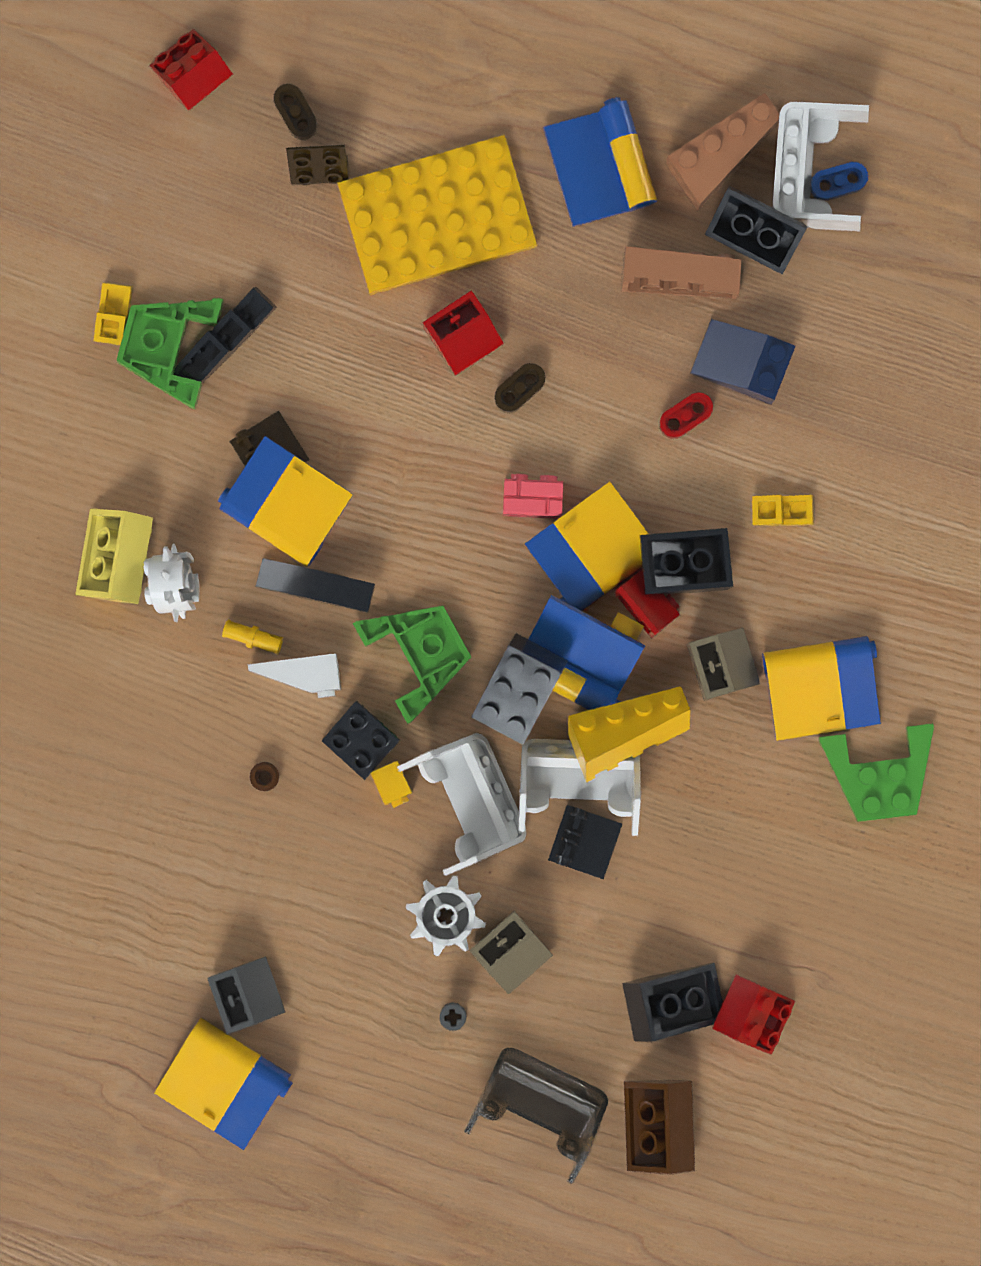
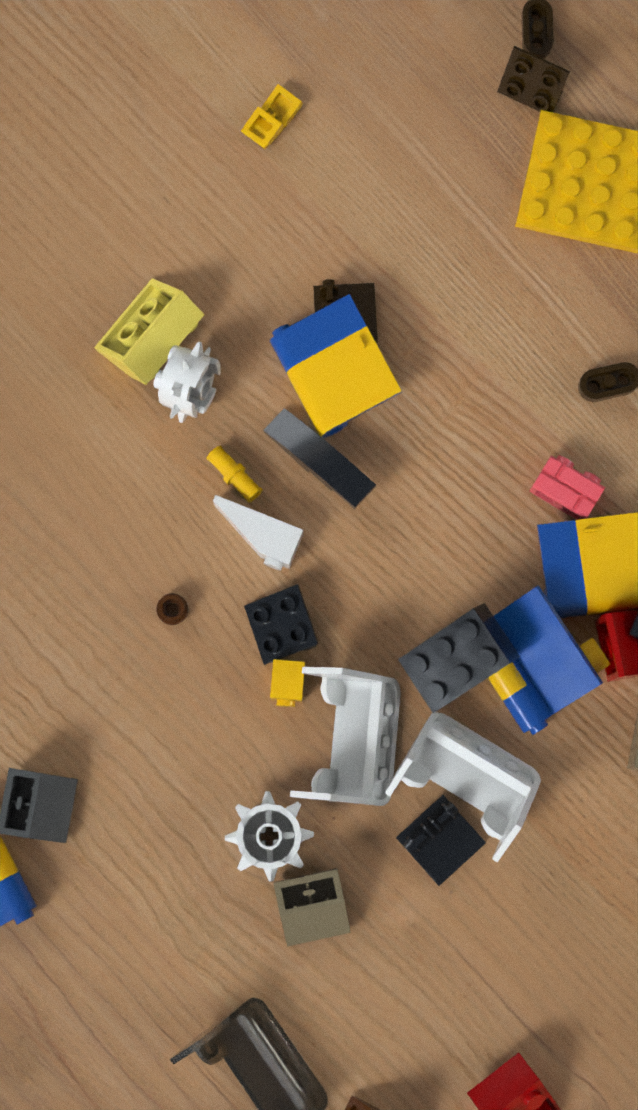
camera: 25 degrees right, 5 degrees down
bright green wing [116,298,224,409] -> none
black slope [173,287,277,383] -> none
bright green wing [353,606,472,724] -> none
red slope [422,290,504,376] -> none
dark grey bush [440,1002,466,1031] -> none
yellow wedge [568,686,690,783] -> none
black slope [622,963,723,1042] -> none

